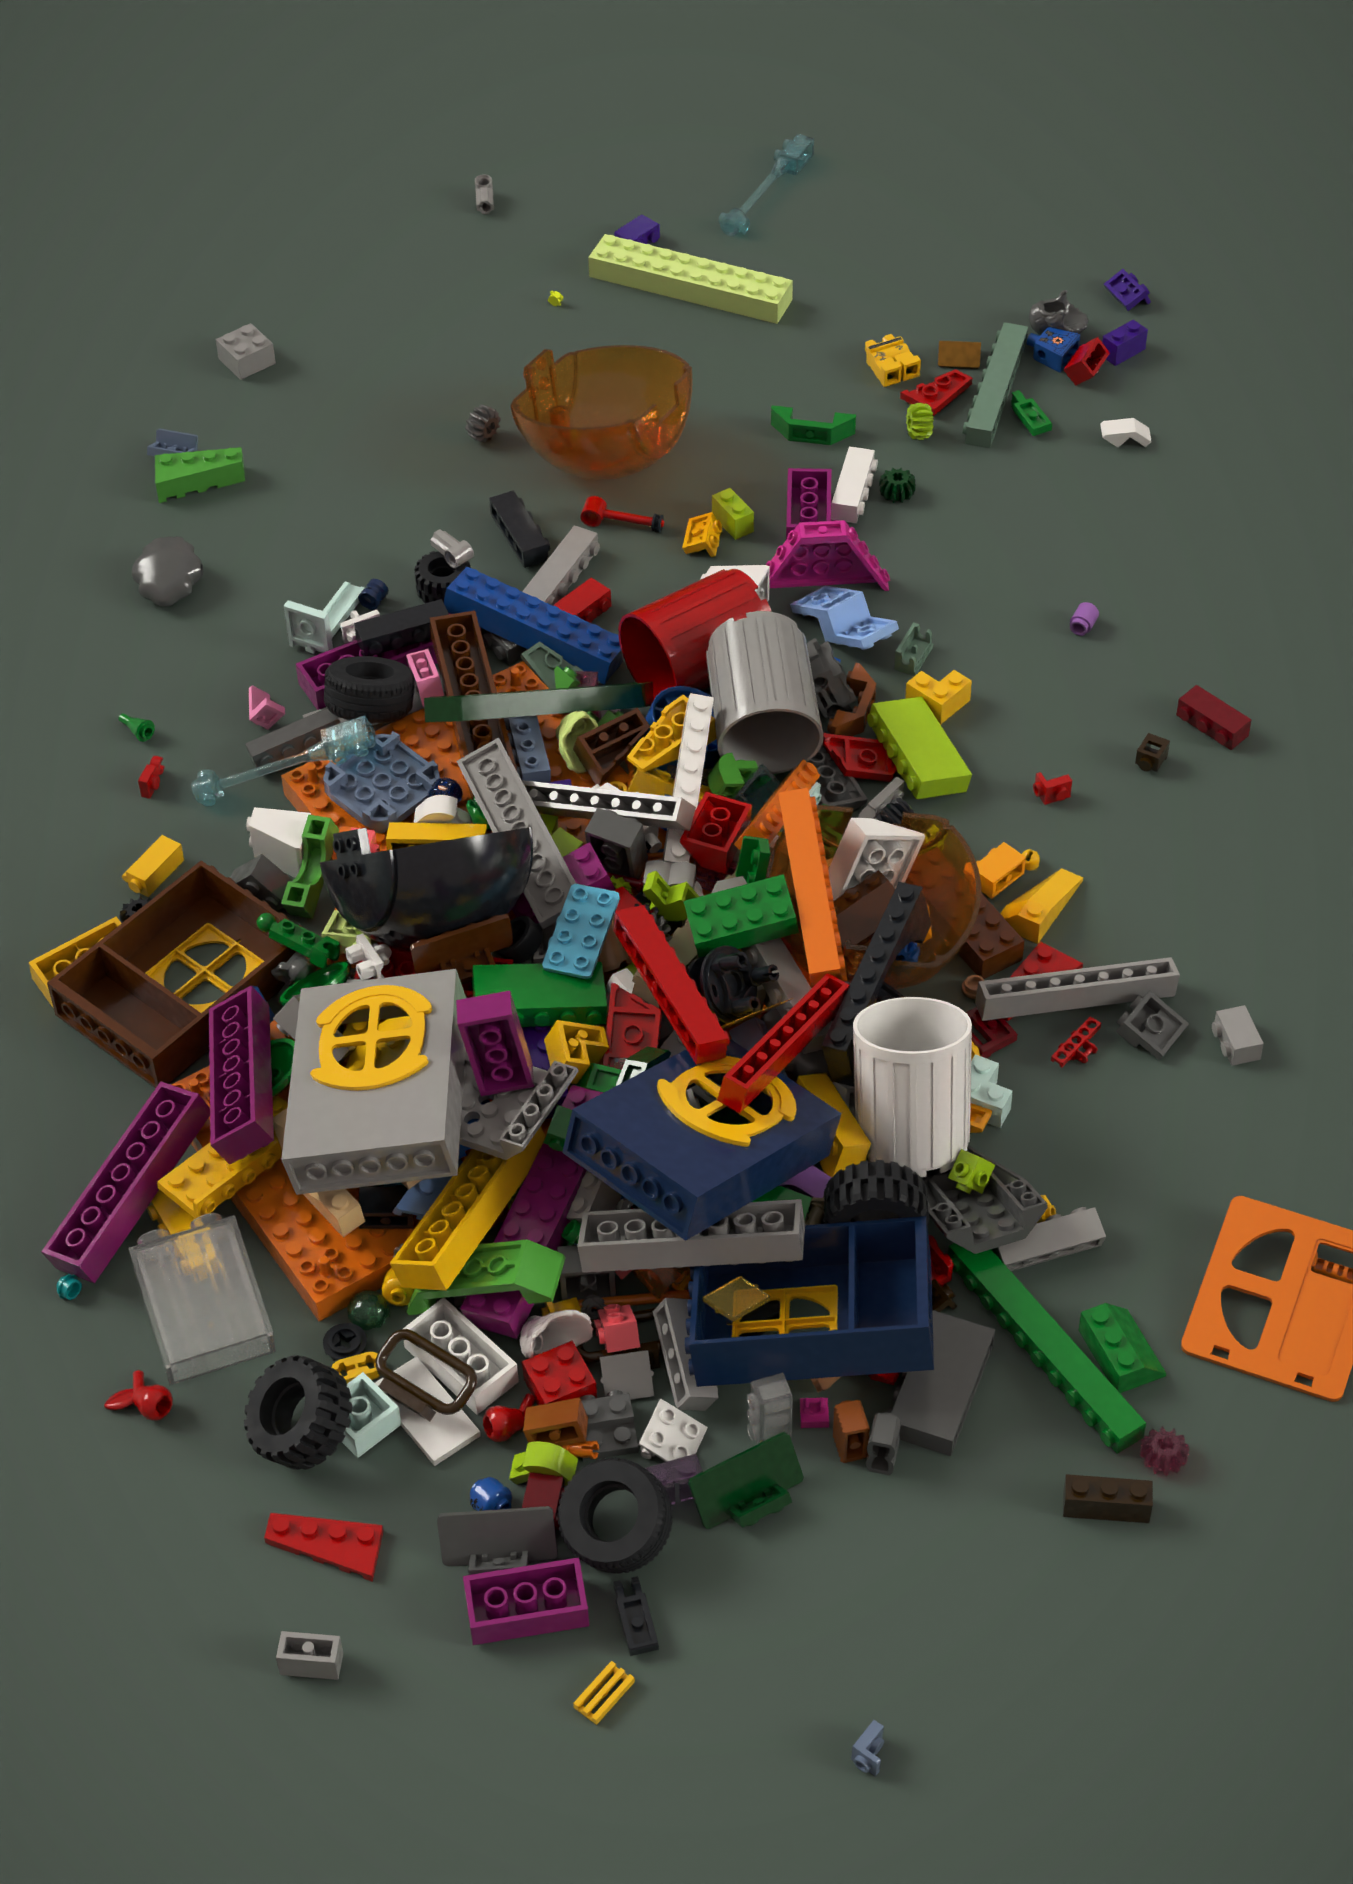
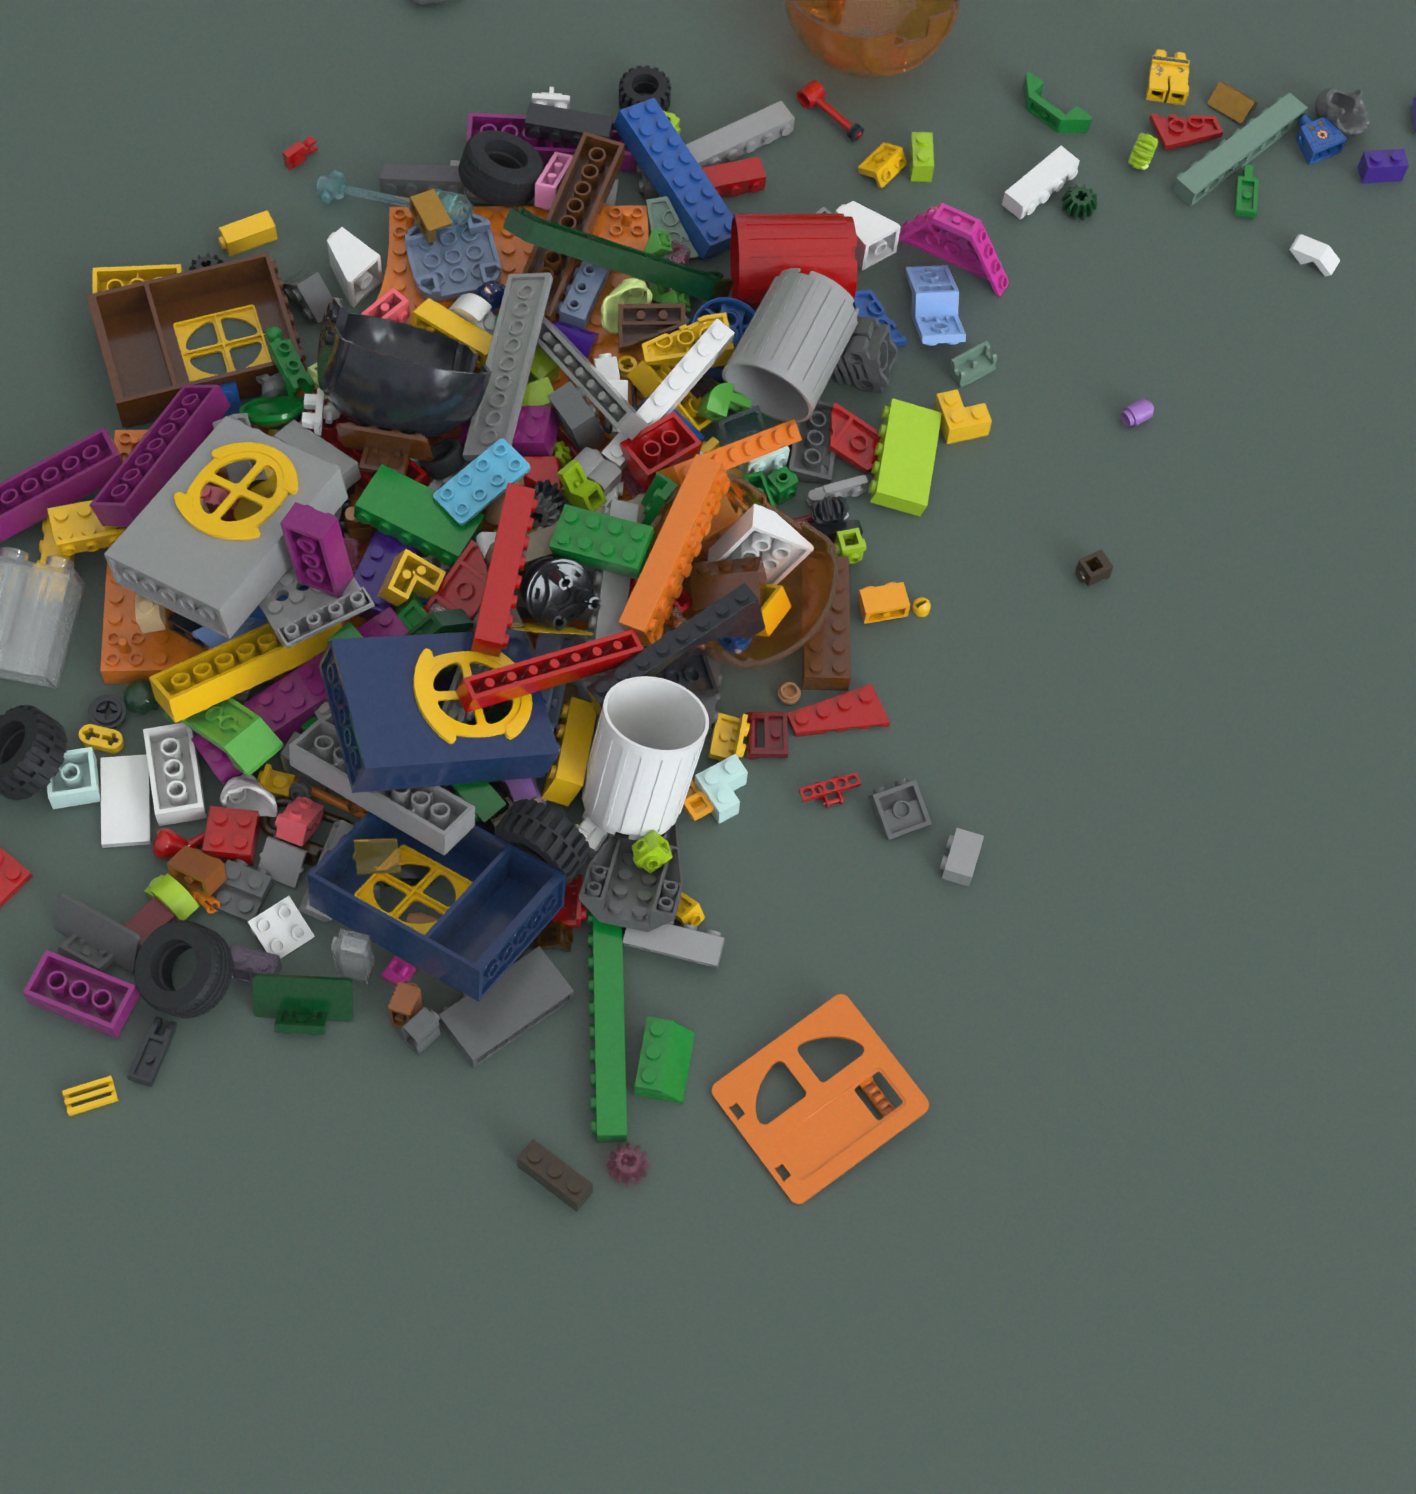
camera: 25 degrees right, 15 degrees up
green cone [119,713,155,742] -> none
bright pink bracket [249,685,285,730] -> none
bright green arch [281,815,340,919] -> none
light aqua bracket [284,581,366,653] -> none
dark blue wheel [358,579,389,610] -> none
dark brown bar [375,1329,477,1422] -> none
light grey piece [430,529,474,568] -> none
blue head [470,1477,512,1511] -> none
black brick [489,490,551,568] -> none
magenta brick [786,468,832,540] -> none
dark orange slope [827,663,876,736] -> none
sand blue bracket [851,1720,884,1776] -> none
light grey brick [975,957,1180,1021] -> none
yellow wedge [1000,868,1083,944] -> none
red bracket [1033,772,1072,805] -> none
red brick [1063,337,1110,386] -> none
dark red brick [1176,685,1252,750] -> none
none -> pearl gold panel [409,189,452,244]

